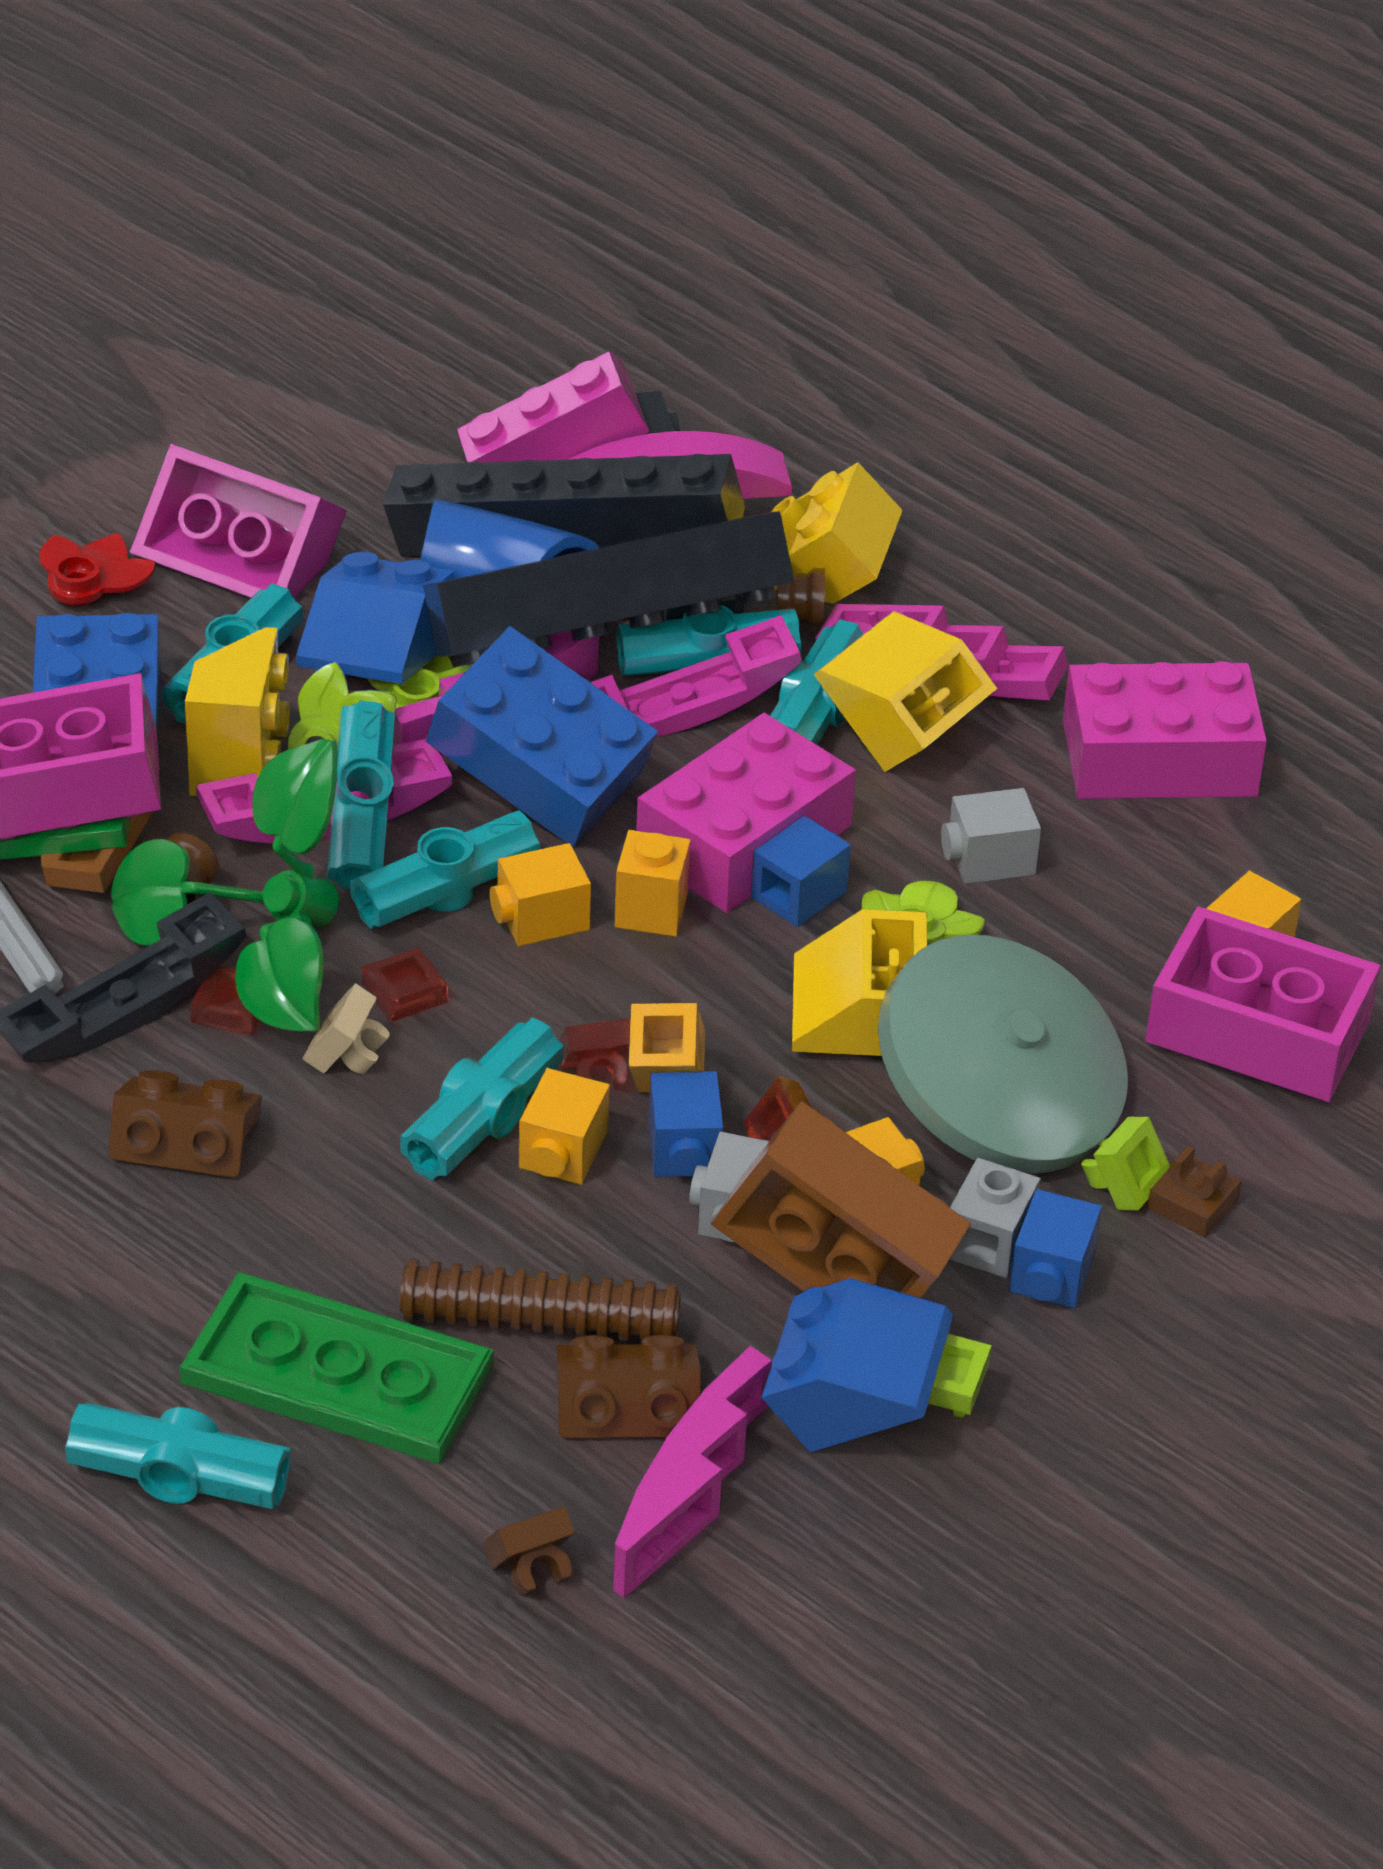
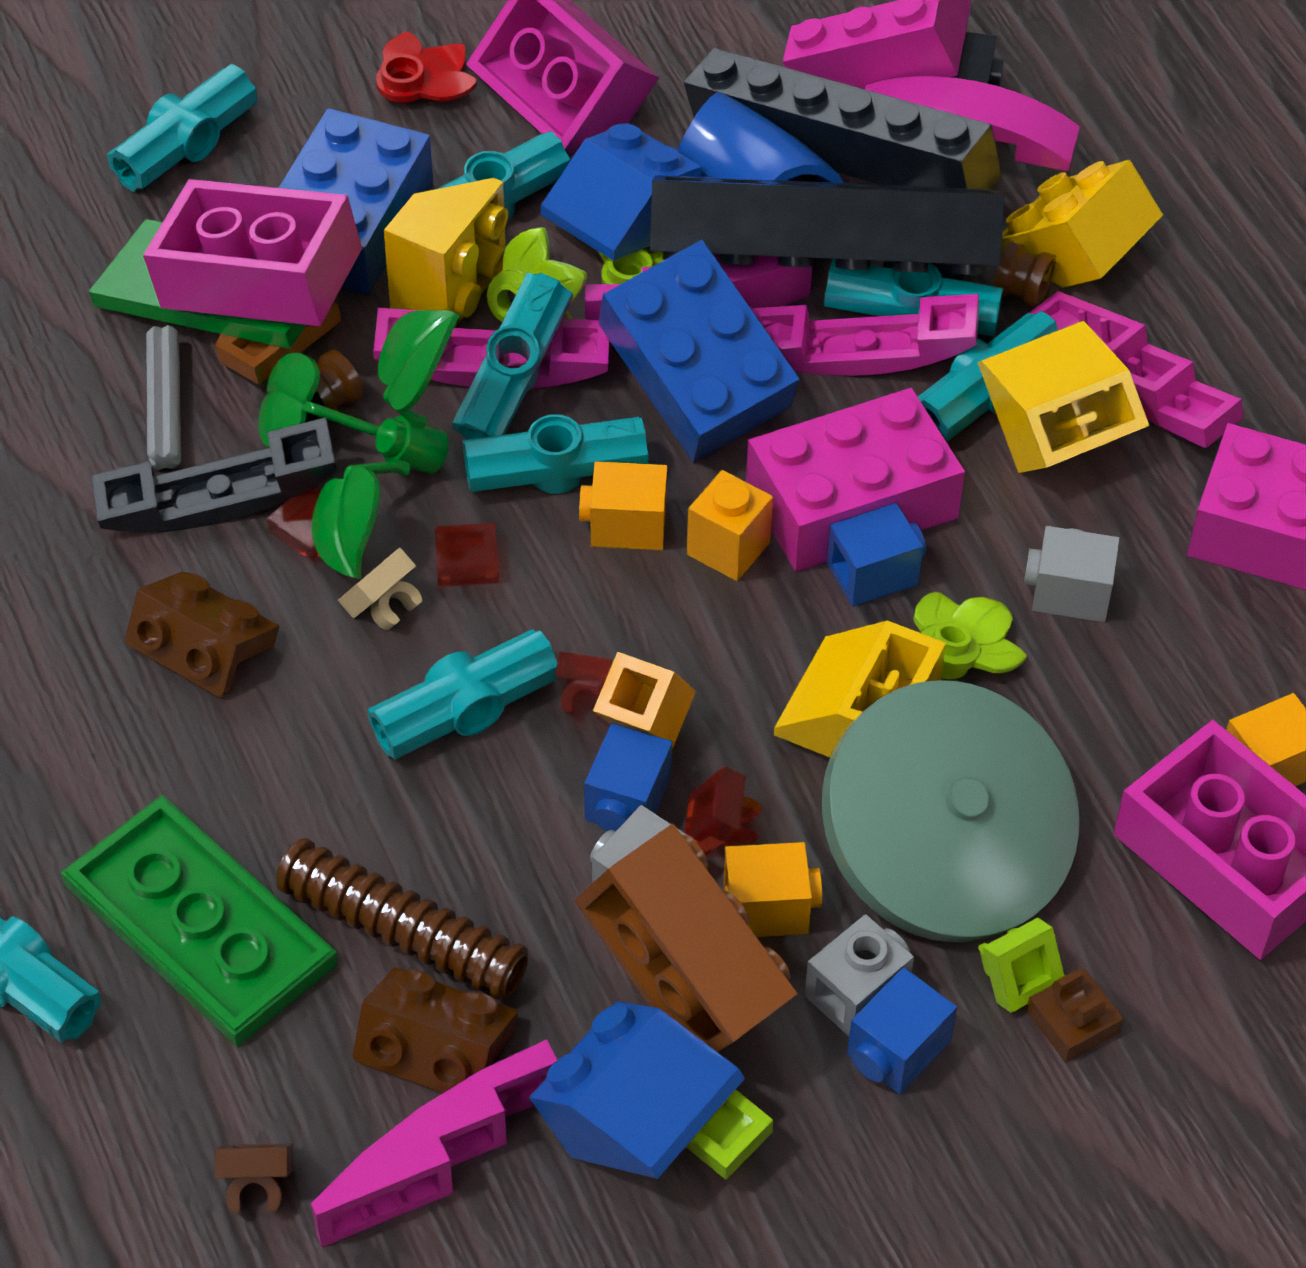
camera: 25 degrees right, 10 degrees up
light orange brick [519,1068,610,1185] -> none

